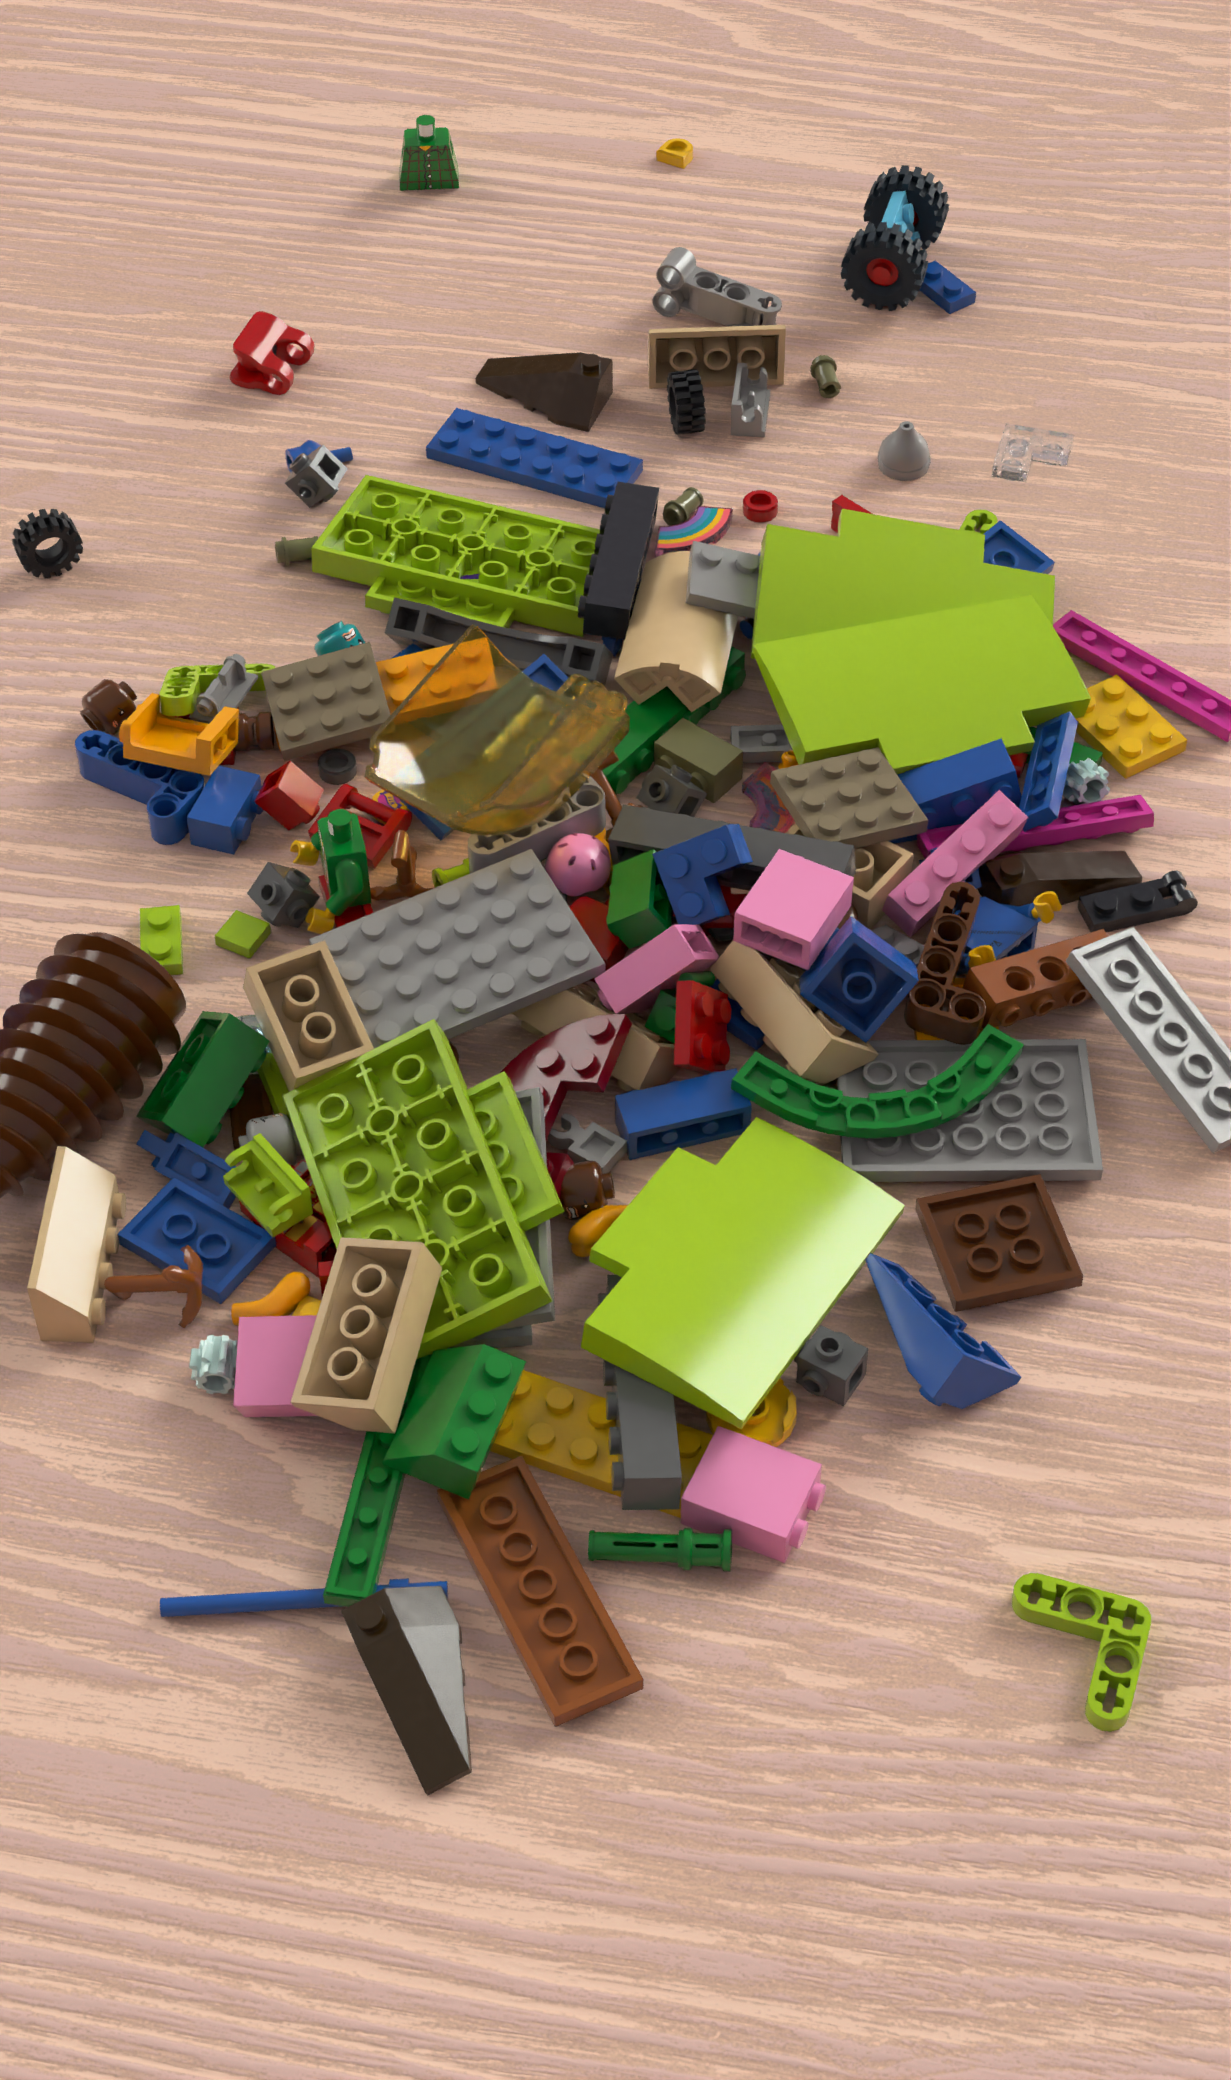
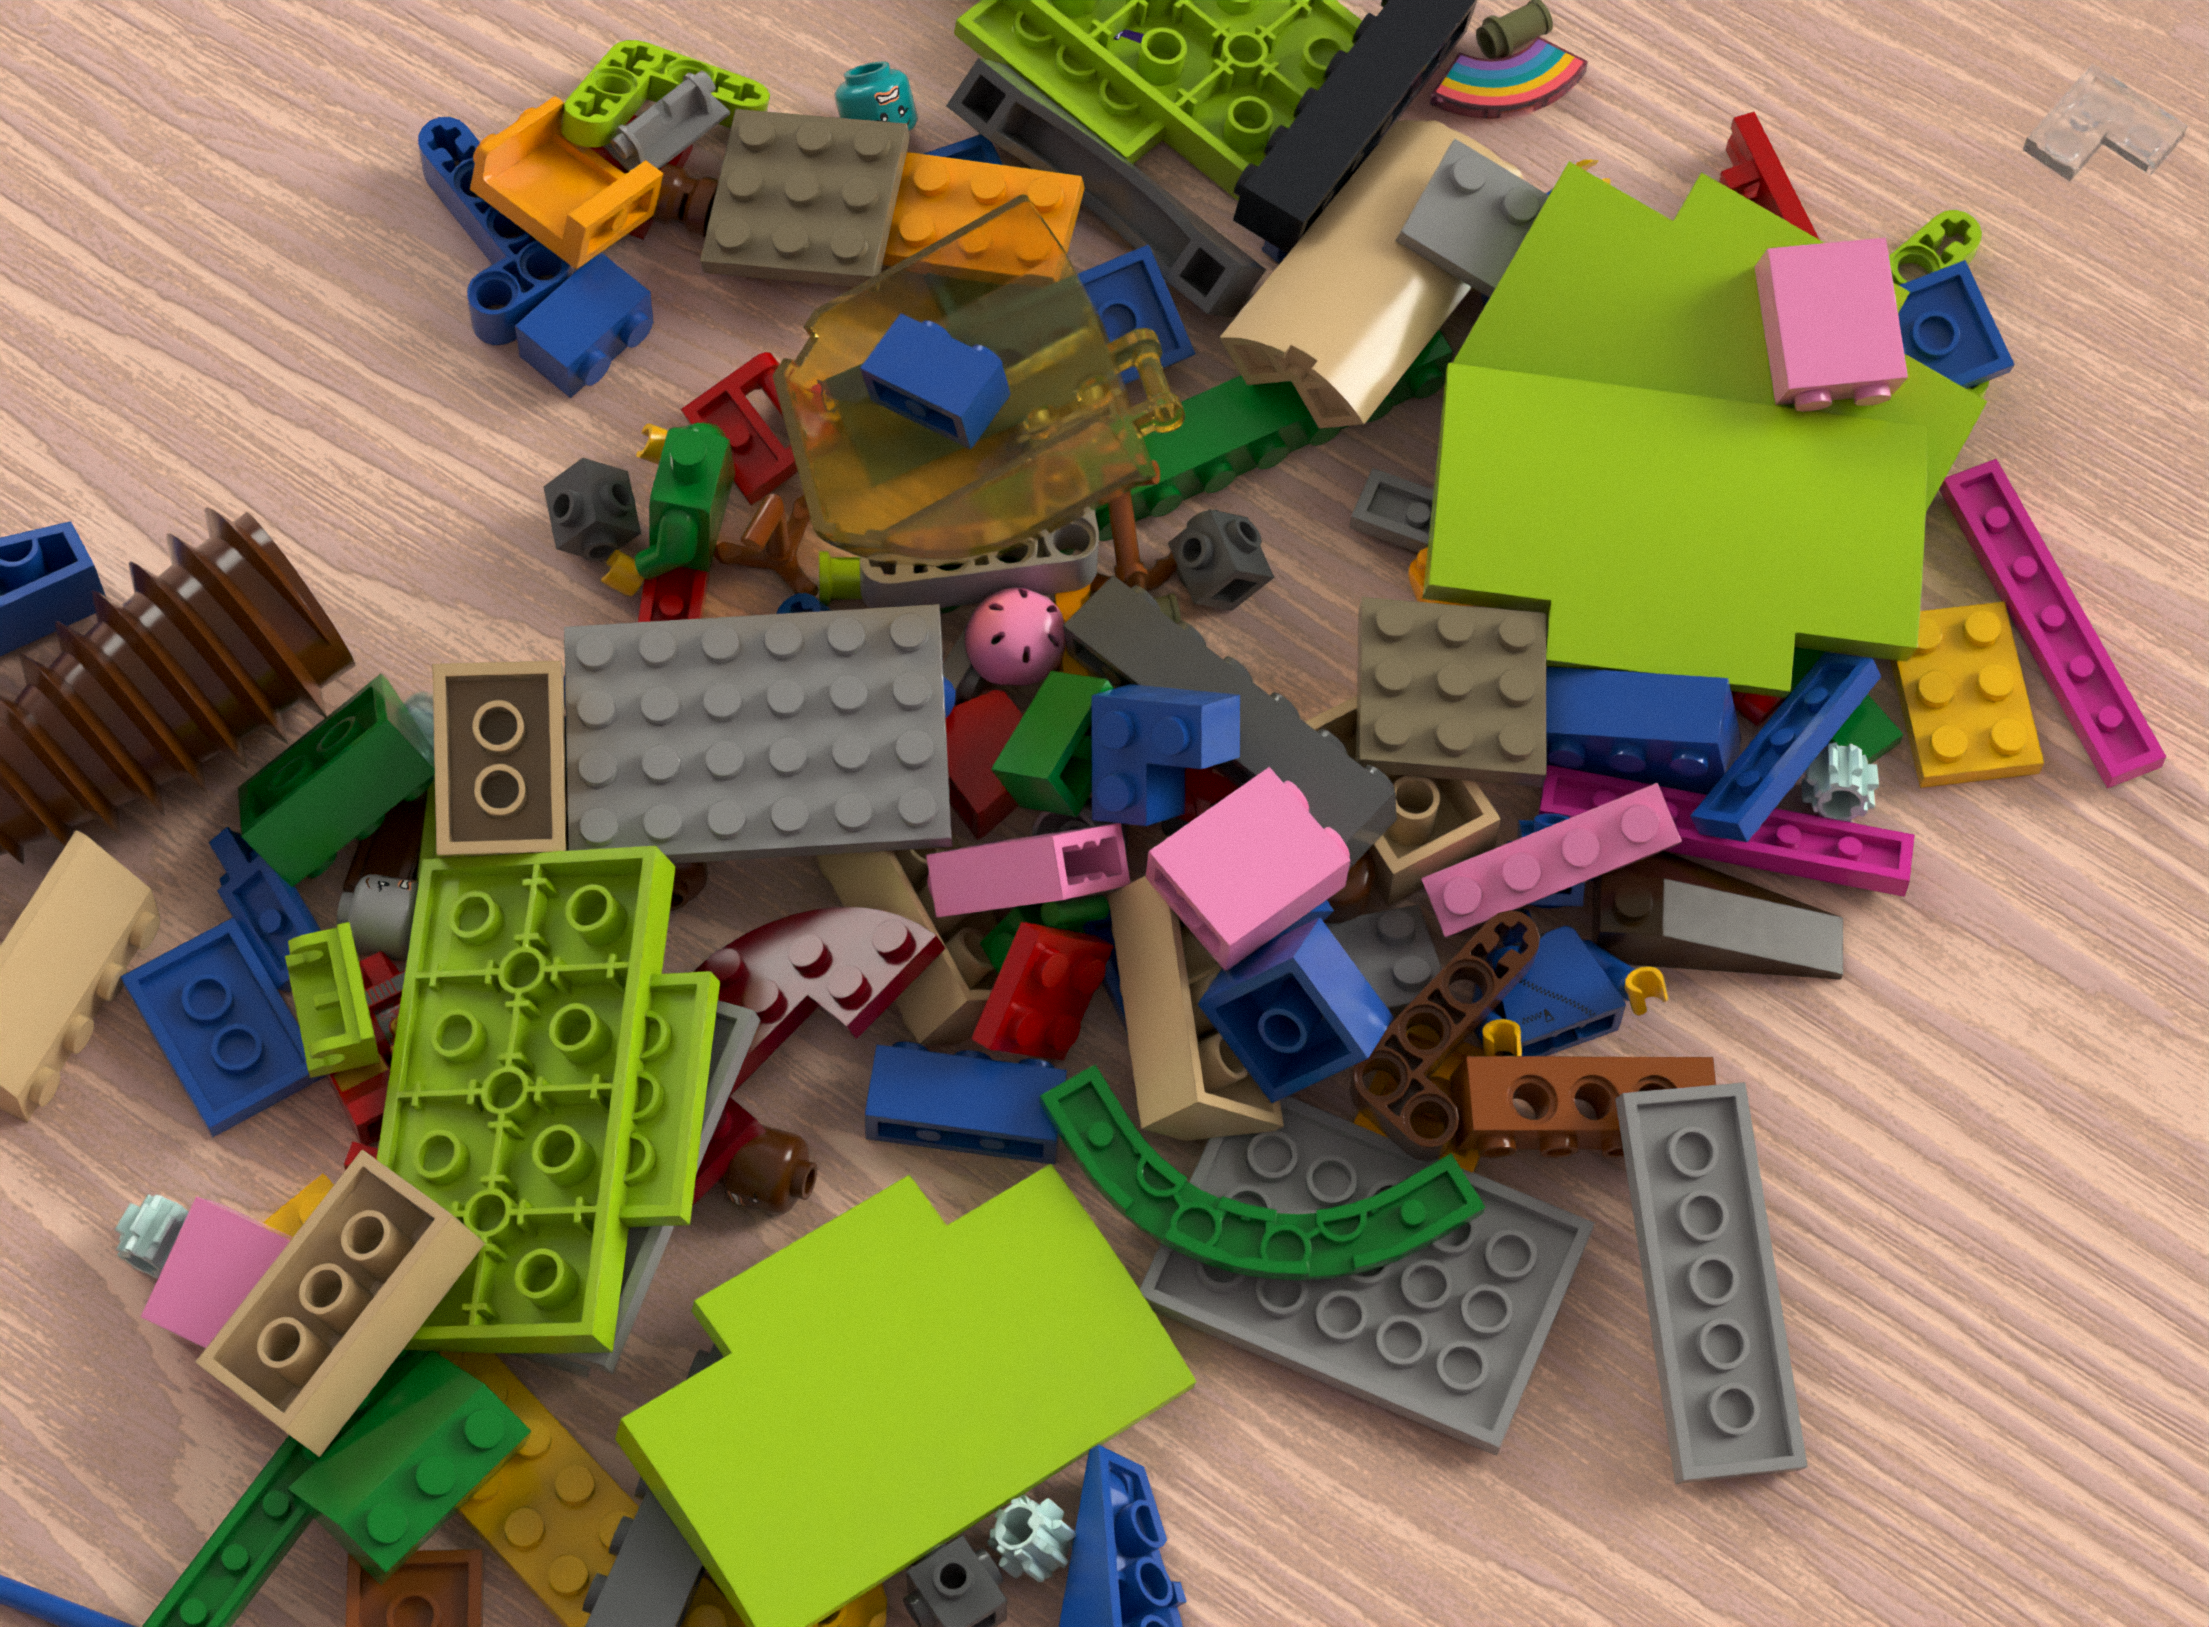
camera: 20 degrees right, 15 degrees up
reddish brown head [80,679,137,735] -> none
dark orange piece [104,1245,203,1328] -> none
lime plate [140,905,183,975] -> none
lime tile [215,910,271,959] -> none
light orange arm [231,1272,311,1326] -> none
red brick [254,761,324,831] -> none
dark grey tile [318,749,357,785] -> none
light grey plate [548,1114,627,1174] -> none
light orange arm [568,1205,628,1257] -> none
olive brick [654,718,743,803] -> none
clear pink tile [742,762,795,833] -> none
red tile [743,490,778,523] -> none
light grey helmet [877,421,931,481] -> none
reddish brown plate [915,1174,1083,1312] -> none
black plate [1077,870,1198,932] -> none
none -> blue brick [860,313,1011,449]
none -> light aqua gear [988,1495,1076,1582]
none -> bright pink brick [1754,237,1908,411]

